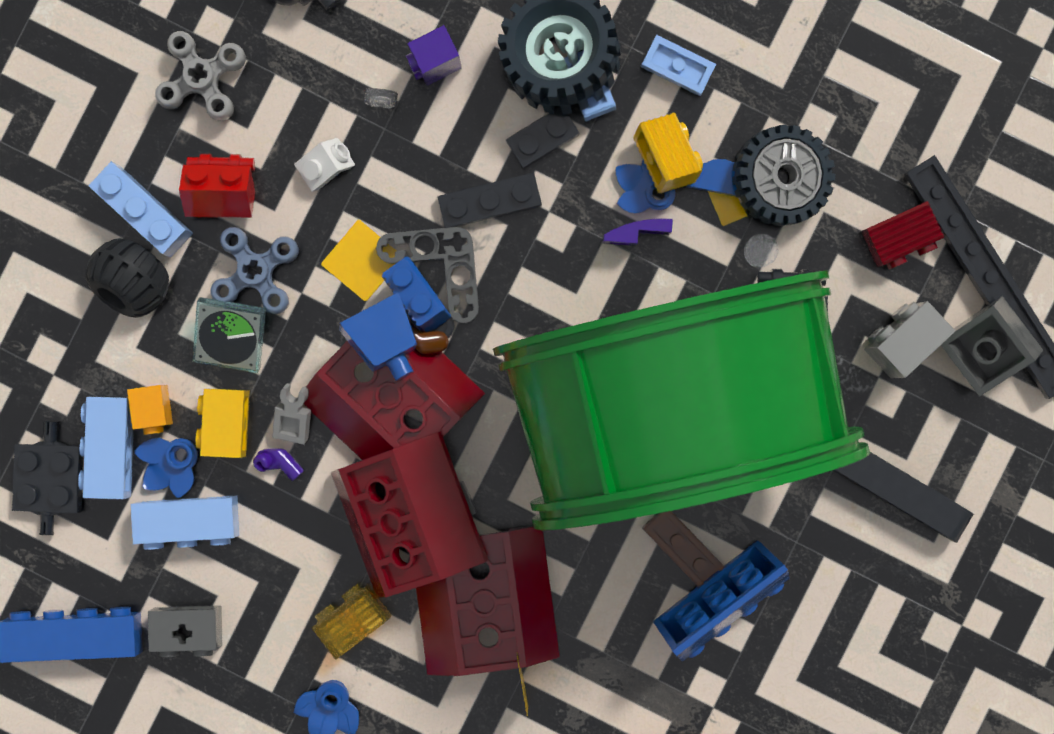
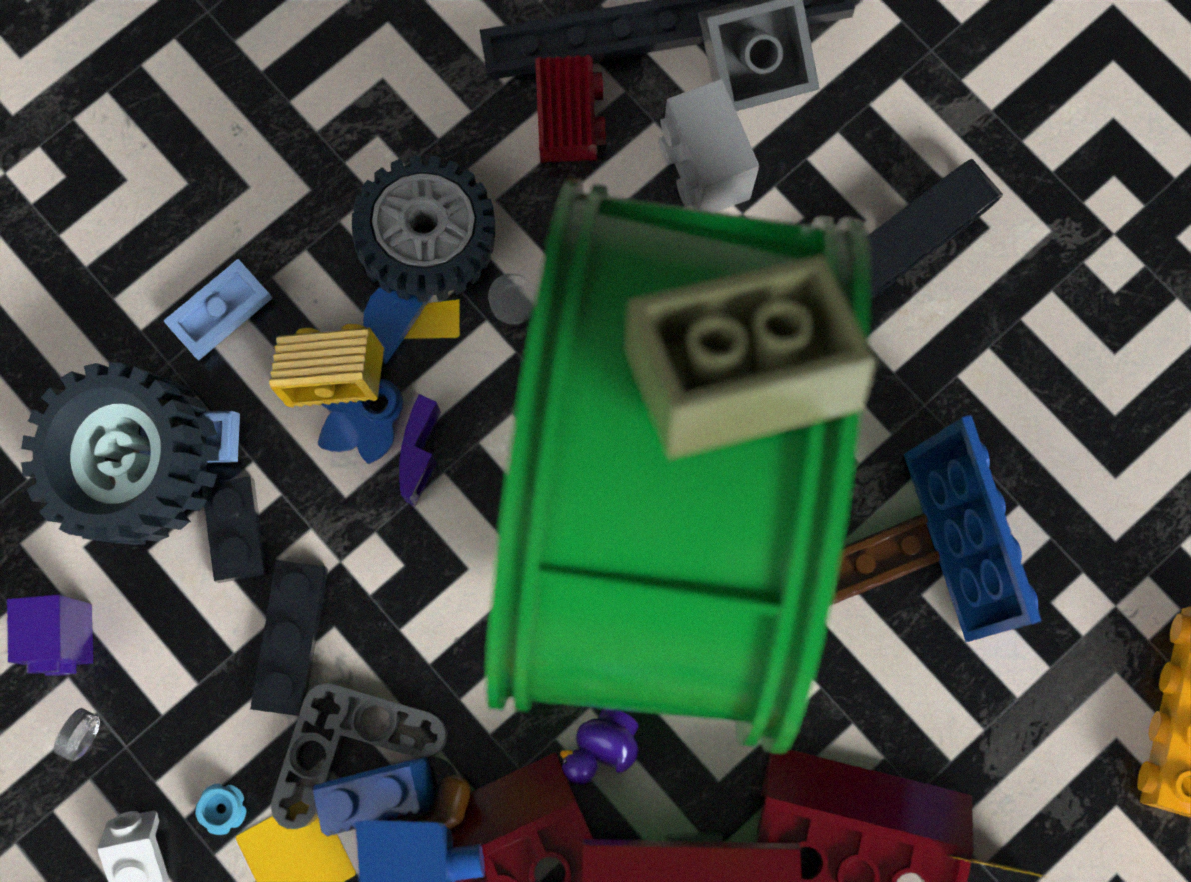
camera: 70 degrees left, 10 degrees down
none -> medium azure plate [195,783,246,835]
none -> dark purple animal [560,708,639,785]
none -> olive brick [626,256,875,458]

